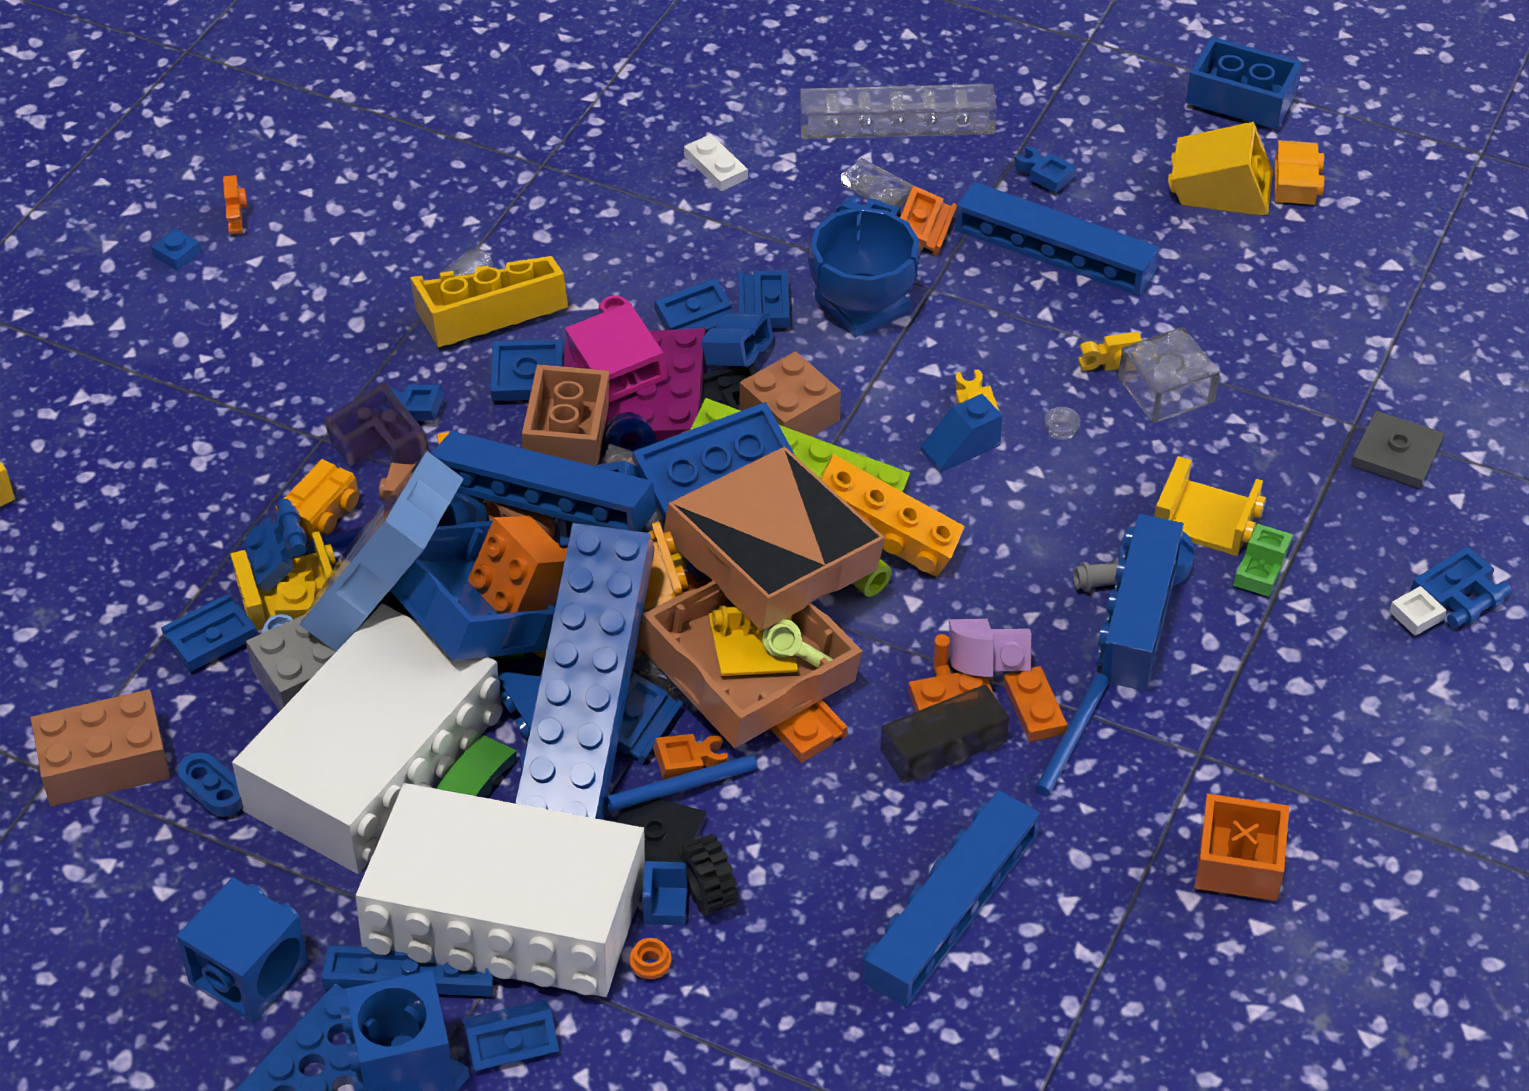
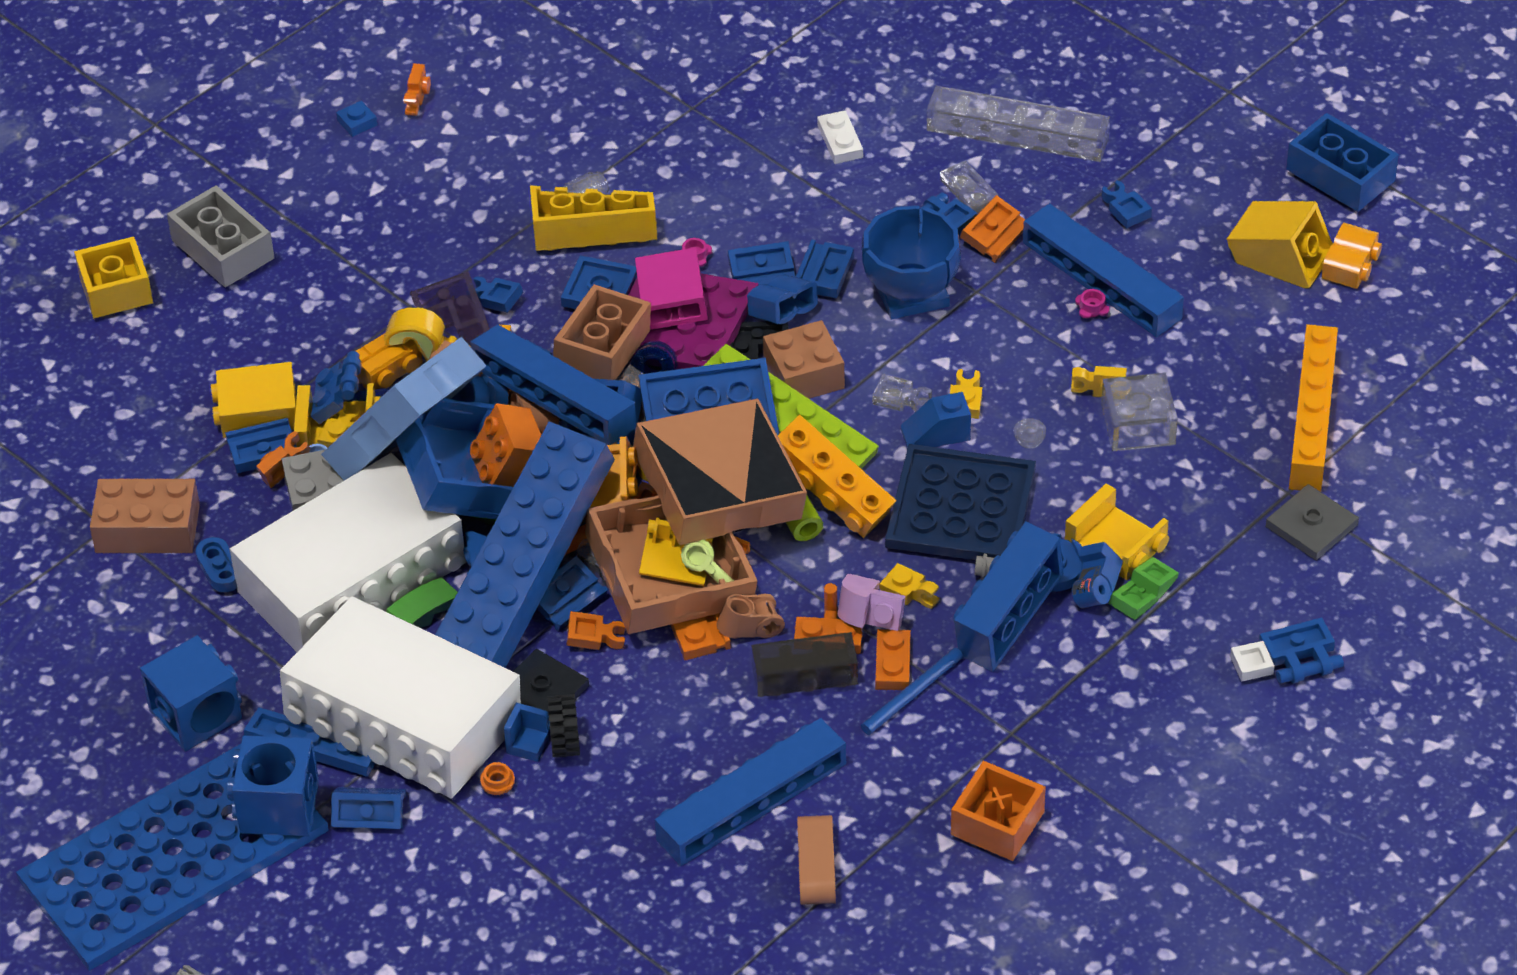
camera: 20 degrees right, 0 degrees up
blue piece [605,754,757,812] -> none
none -> light grey brick [167,185,274,288]
none -> yellow brick [211,362,296,438]
none -> orange plate [256,431,311,488]
none -> yellow animal [384,308,457,362]
none -> nougat piece [716,593,785,639]
none -> nougat beam [797,815,836,905]
none -> clear plate [872,374,932,412]
none -> yellow plate [879,563,939,609]
none -> dark blue plate [885,444,1036,560]
none -> blue leg [1072,542,1123,608]
none -> dark pink plate [1075,289,1110,318]
none -> light orange brick [1289,324,1338,492]

